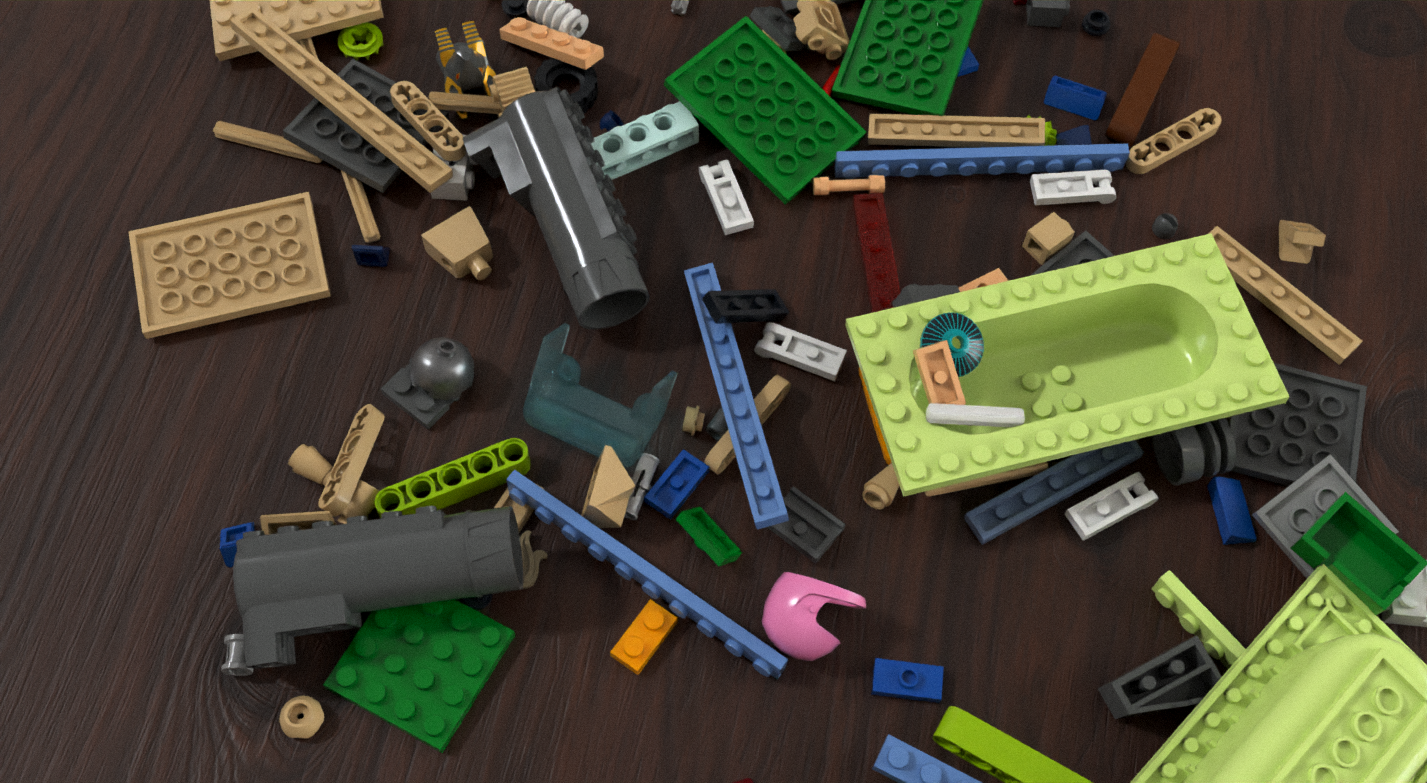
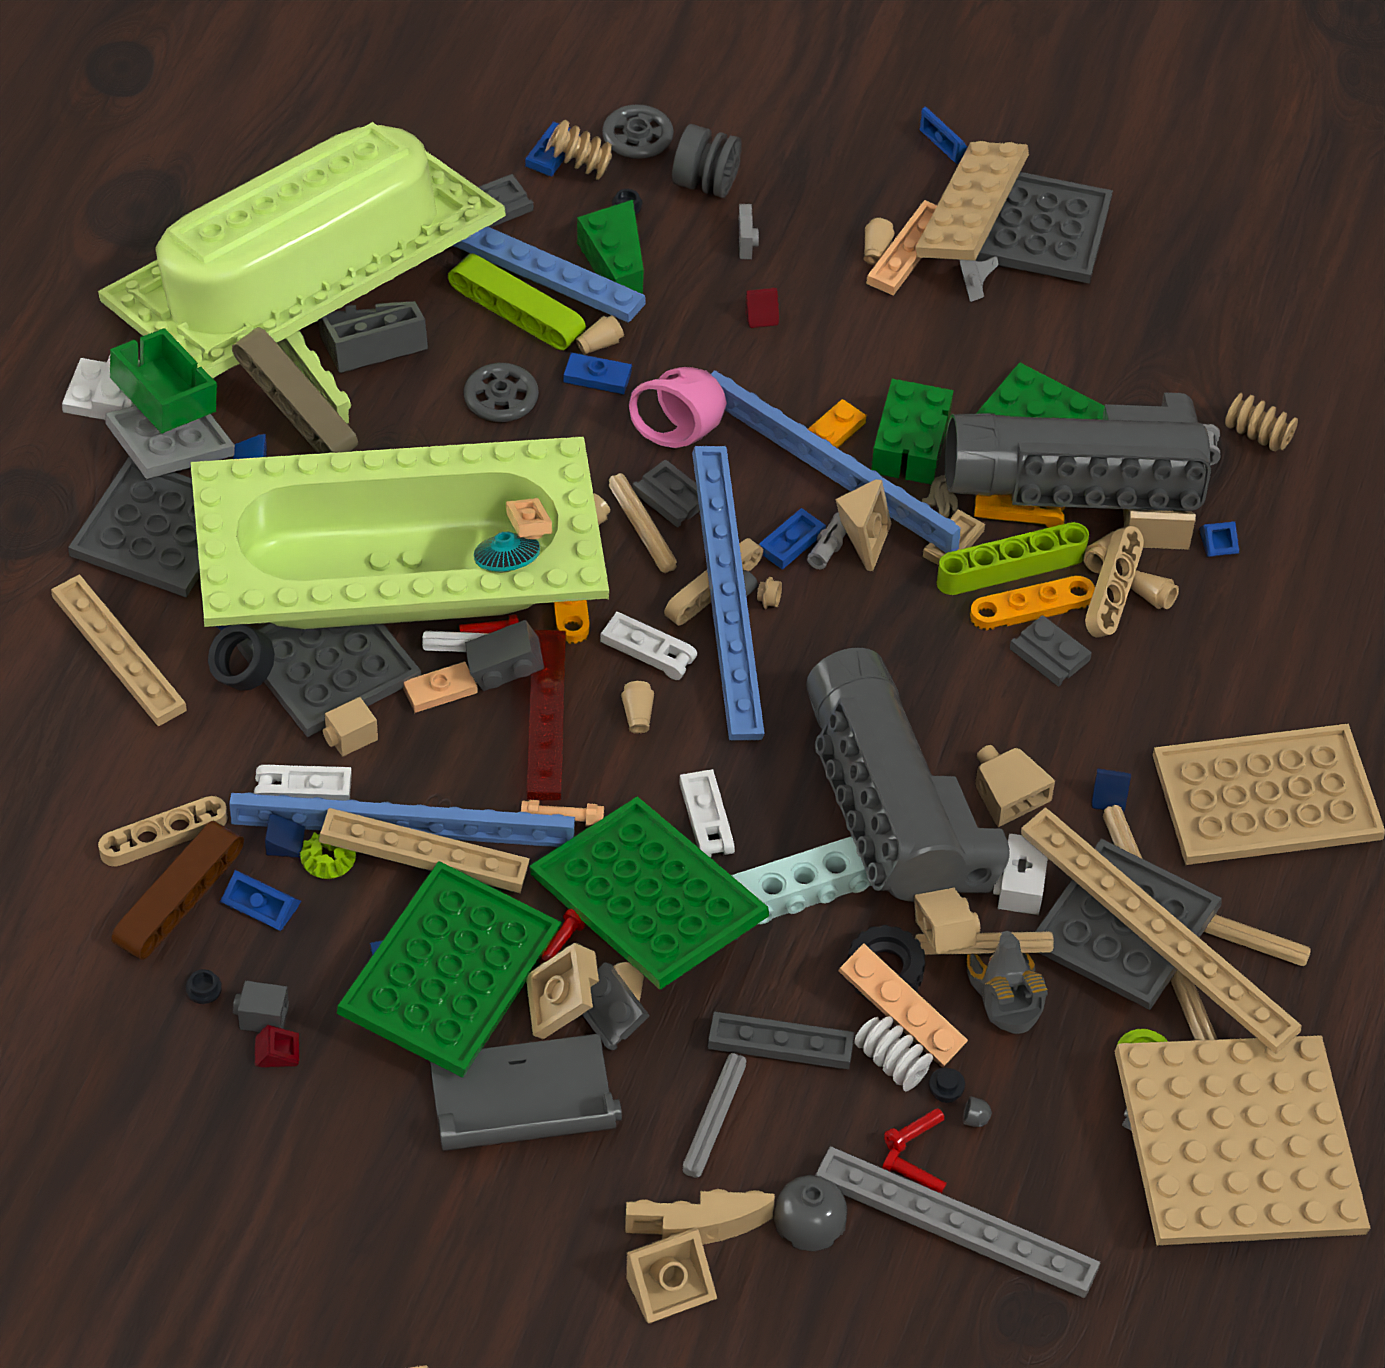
camera: 175 degrees left, 10 degrees down
tan plate [279,695,324,739] -> none
tan beam [390,81,466,161] -> none
flat silver cylinder [410,337,474,400] -> none
clear light blue windscreen [523,323,678,468] -> none
dark blue hinge [599,110,624,133] -> none
green plate [676,507,742,567] -> none
black plate [702,289,790,324] -> none
white axle [926,403,1025,427] -> none
dark grey hinge [1152,213,1178,239] -> none
tan slope [1279,220,1326,264] -> none
none -> dark tan beam [232,327,358,454]
none -> dark grey plate [463,363,539,422]
none -> tan cone [576,315,624,355]
none -> tan axle [609,473,677,573]
none -> tan cone [621,681,654,733]
none -> dark grey plate [708,1011,855,1070]
none -> green piece [871,379,954,485]
none -> light orange plate [970,576,1095,630]
none -> tan piece [1225,393,1298,451]

